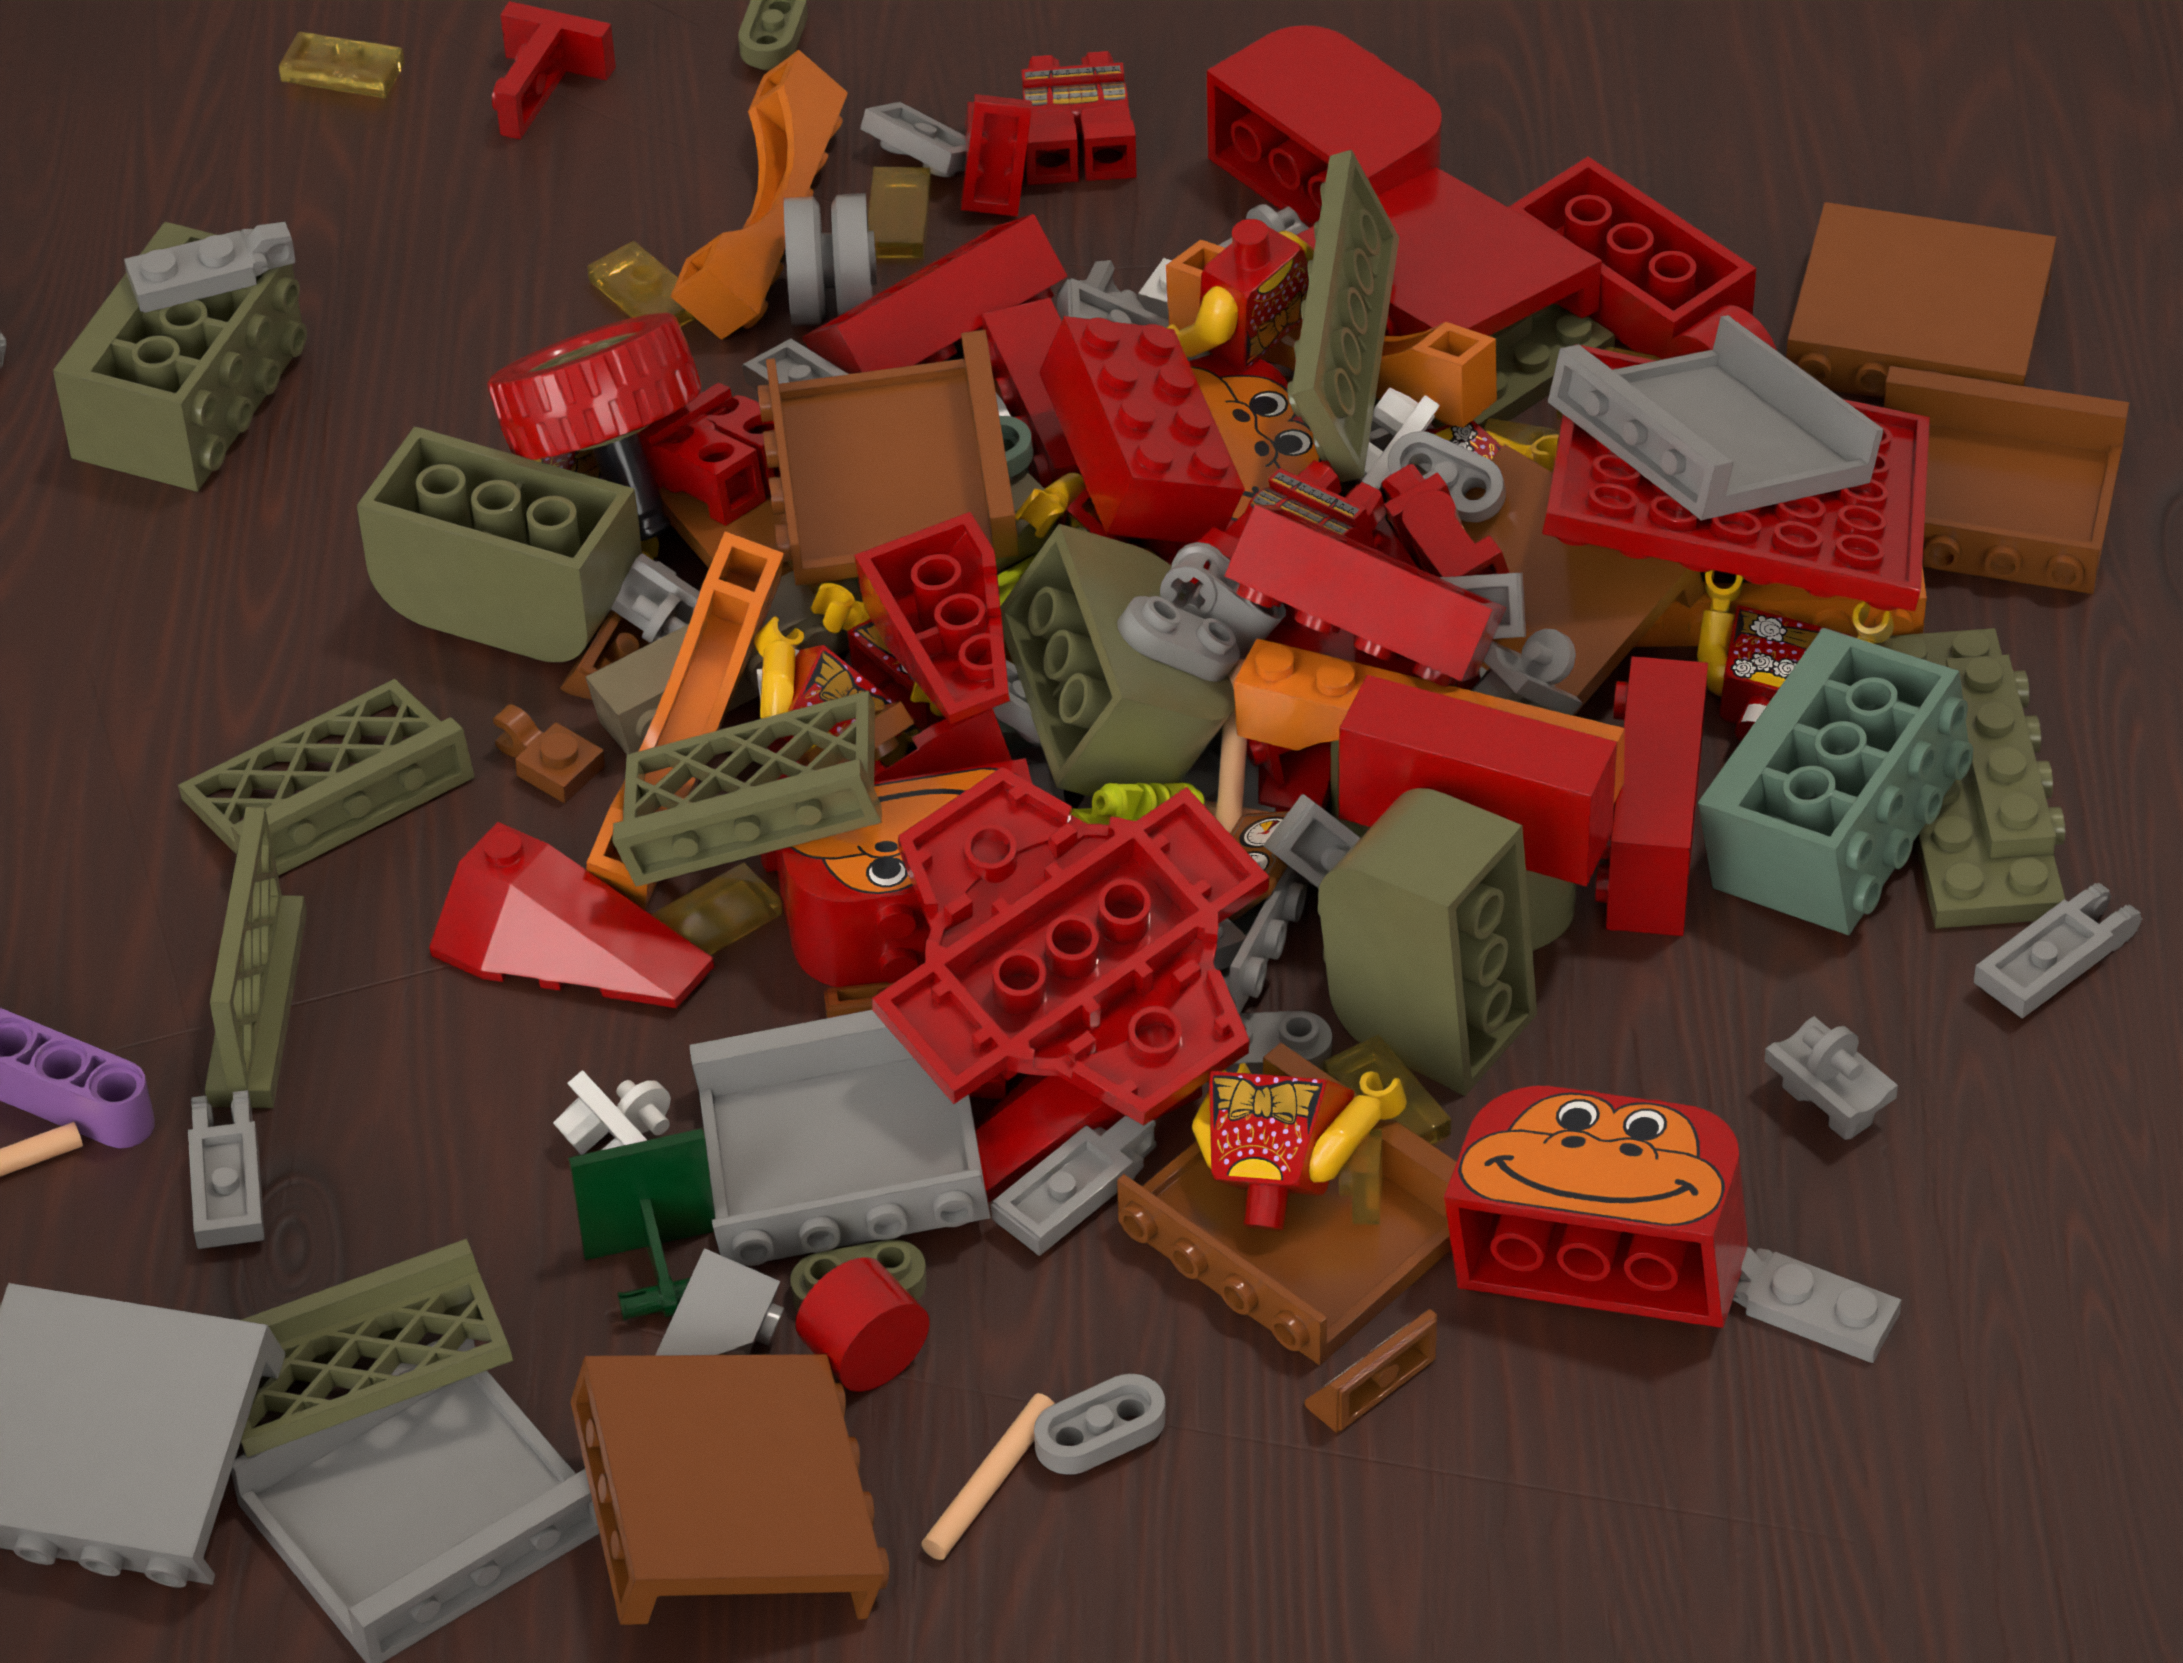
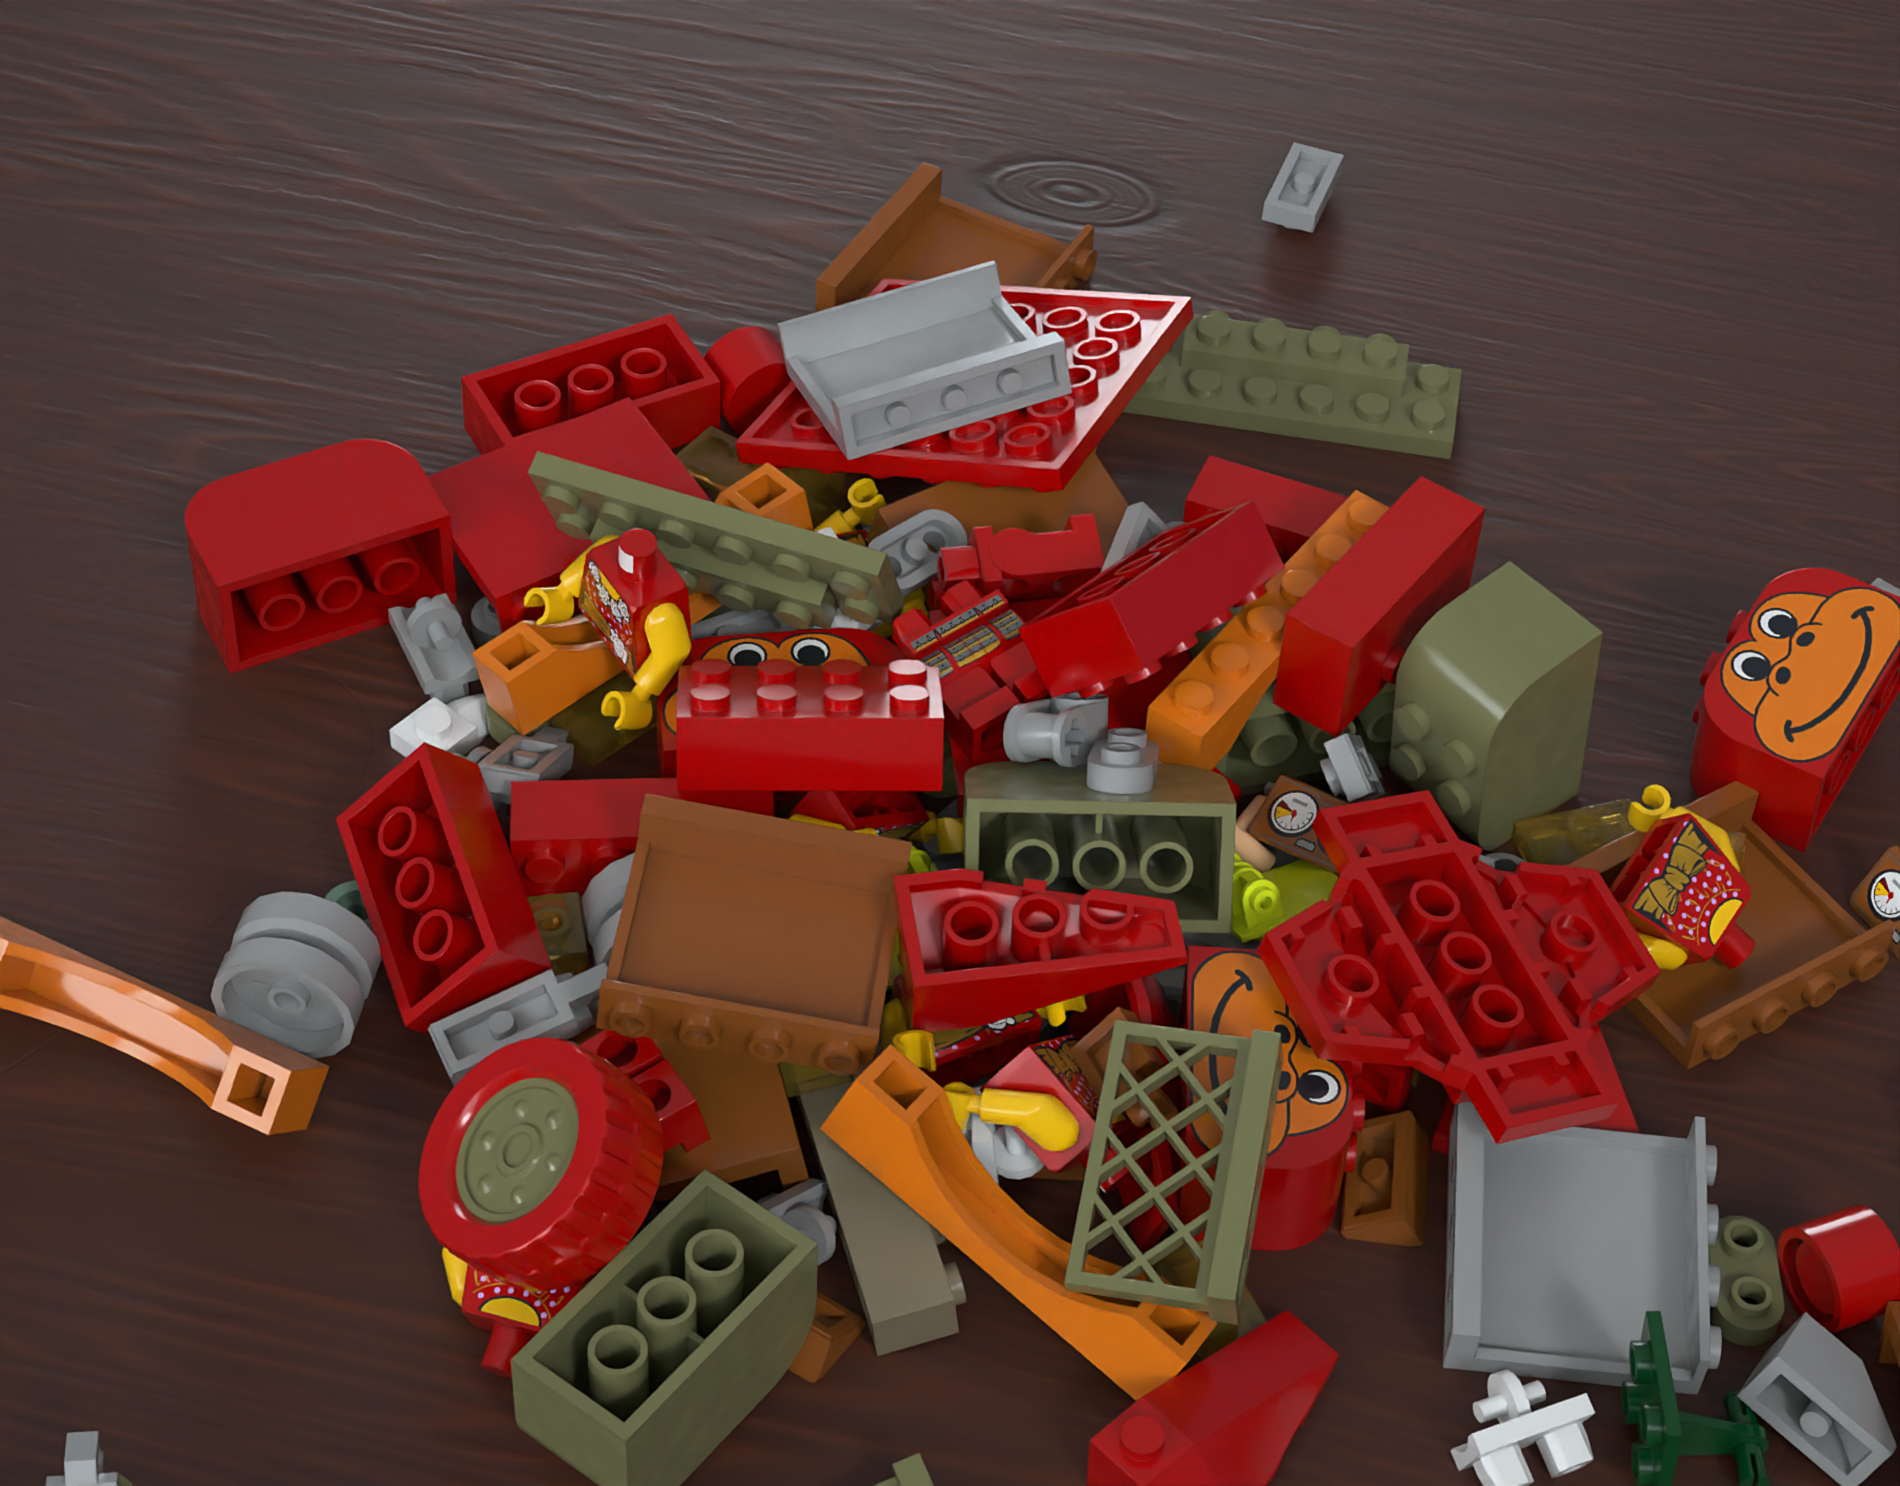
camera: 80 degrees left, 0 degrees up
dark orange plate [493,704,605,804] -> none
clear yellow plate [587,241,695,327] -> none
light grey plate [860,102,966,177] -> none
clear yellow tile [868,167,931,258] -> none
red bracket [961,94,1032,216] -> none
light grey hinge [991,1116,1157,1256] -> none
red hips [1021,51,1137,185] -> none
torso [1697,570,1894,742] -> none
sand green brick [1698,628,1973,935] -> none
light grey hips [1764,1016,1898,1140] -> none
dark orange panel [1786,202,2057,399] -> none
light grey hinge [1974,883,2143,1019] -> none

